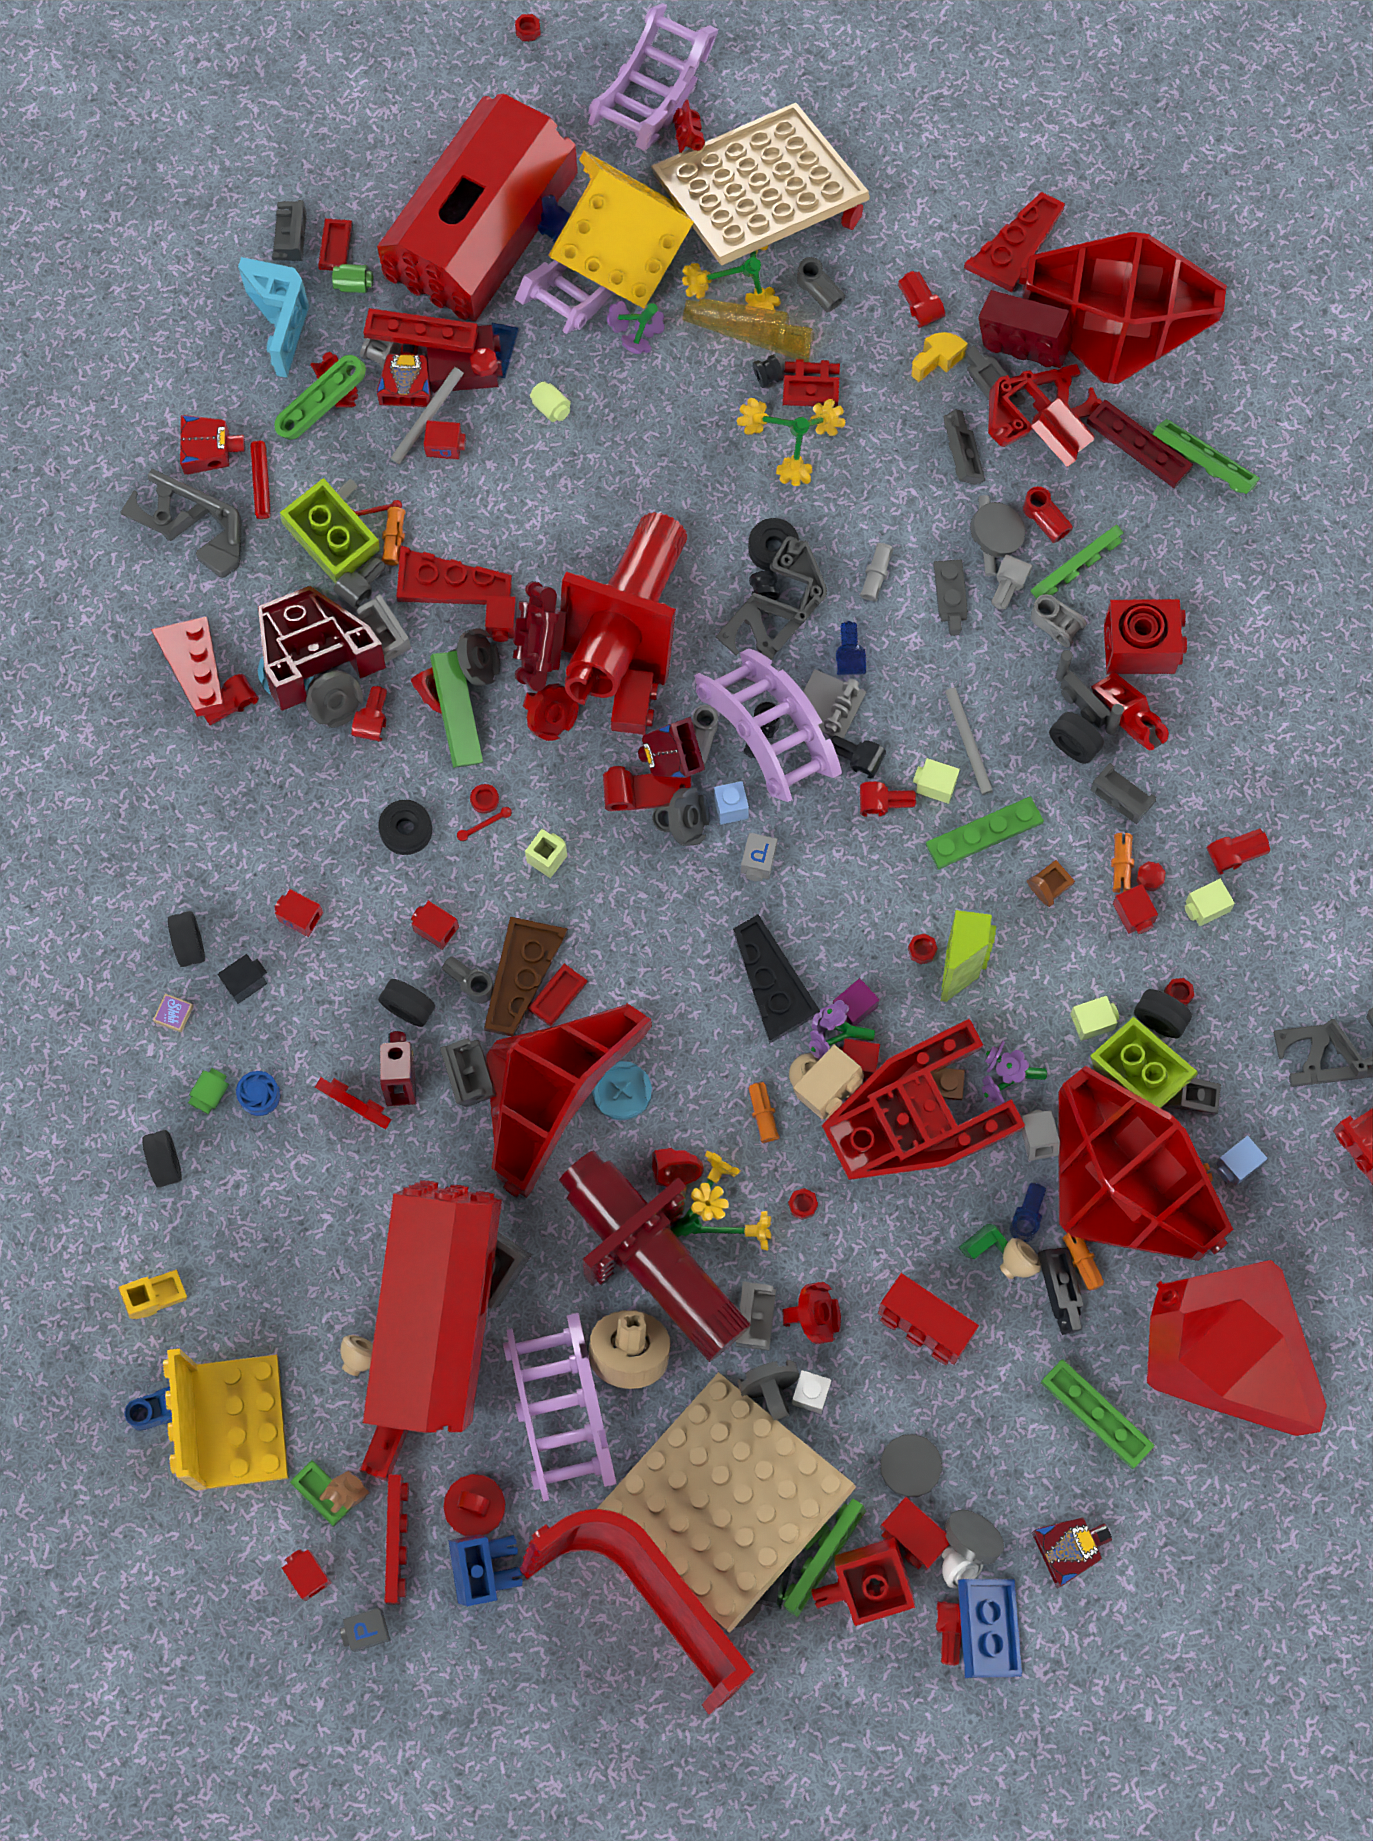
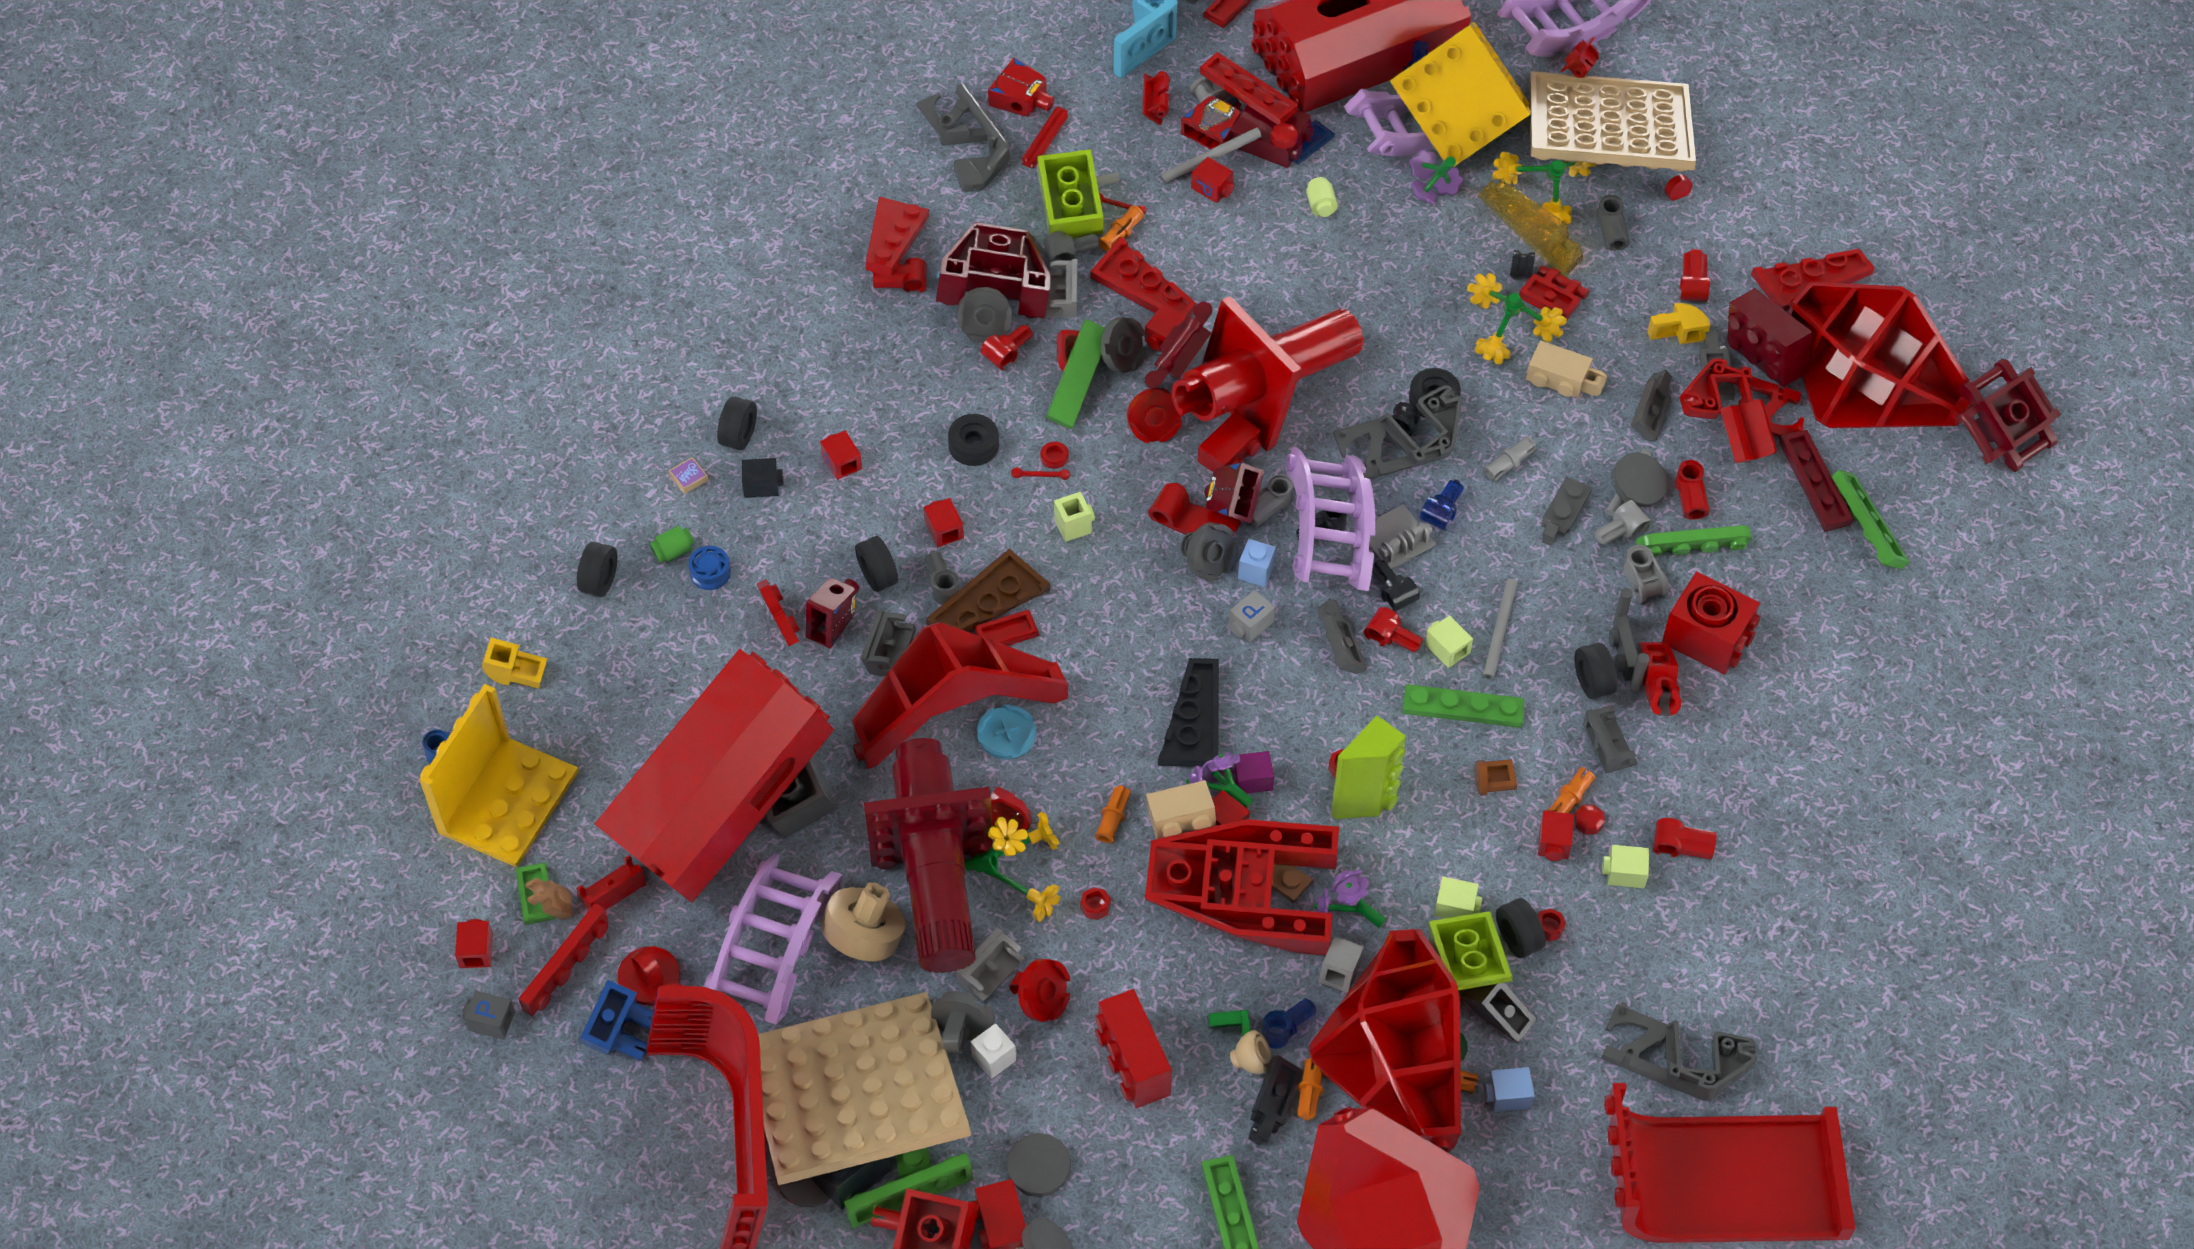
camera: 30 degrees right, 15 degrees down
bright green plate [274,355,366,440] -> none
bright green brick [332,264,374,293] -> none
none -> dark grey hinge [1317,598,1367,674]
none -> tan brick [1526,340,1607,398]
none -> dark red brick [1956,358,2061,472]

